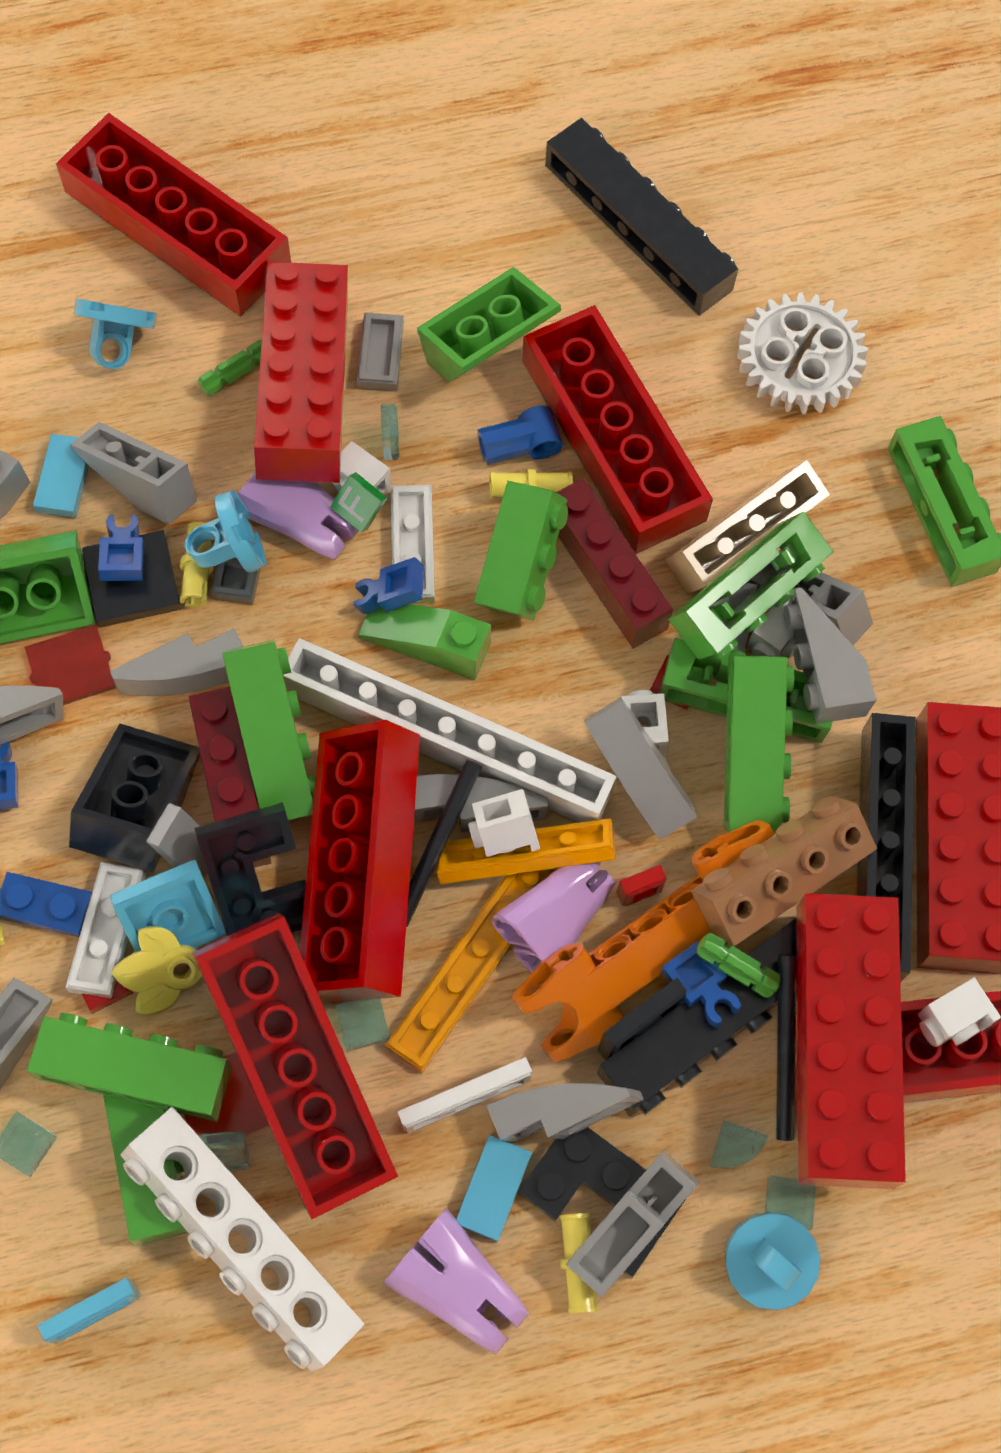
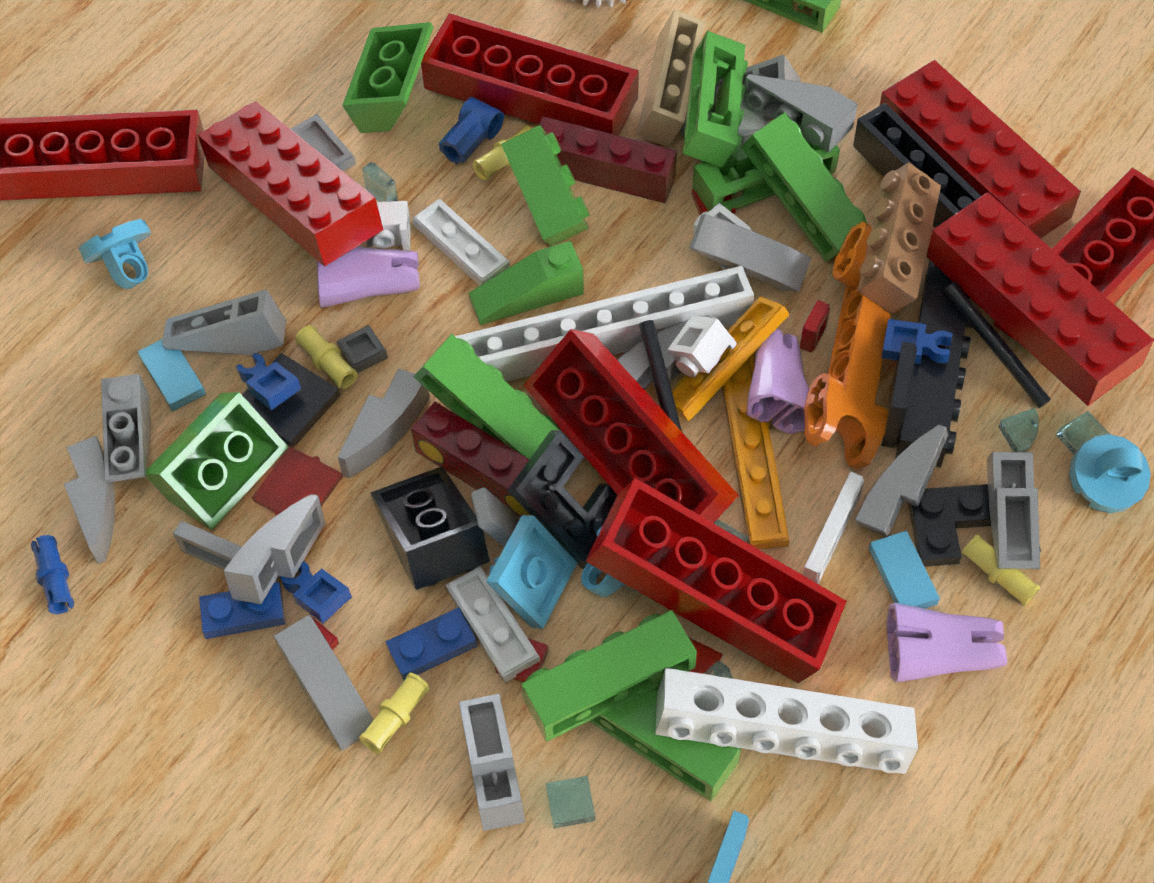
camera: 35 degrees left, 10 degrees down
light yellow plate [112,926,202,1014] -> none
medium azure tile [185,490,267,573] -> none
bright green axle [197,340,262,396] -> none
tile [330,472,387,533] -> none
blue plate [354,557,424,614] -> none
bright green axle [696,933,780,997] -> none
white brick [917,977,1001,1047] -> none

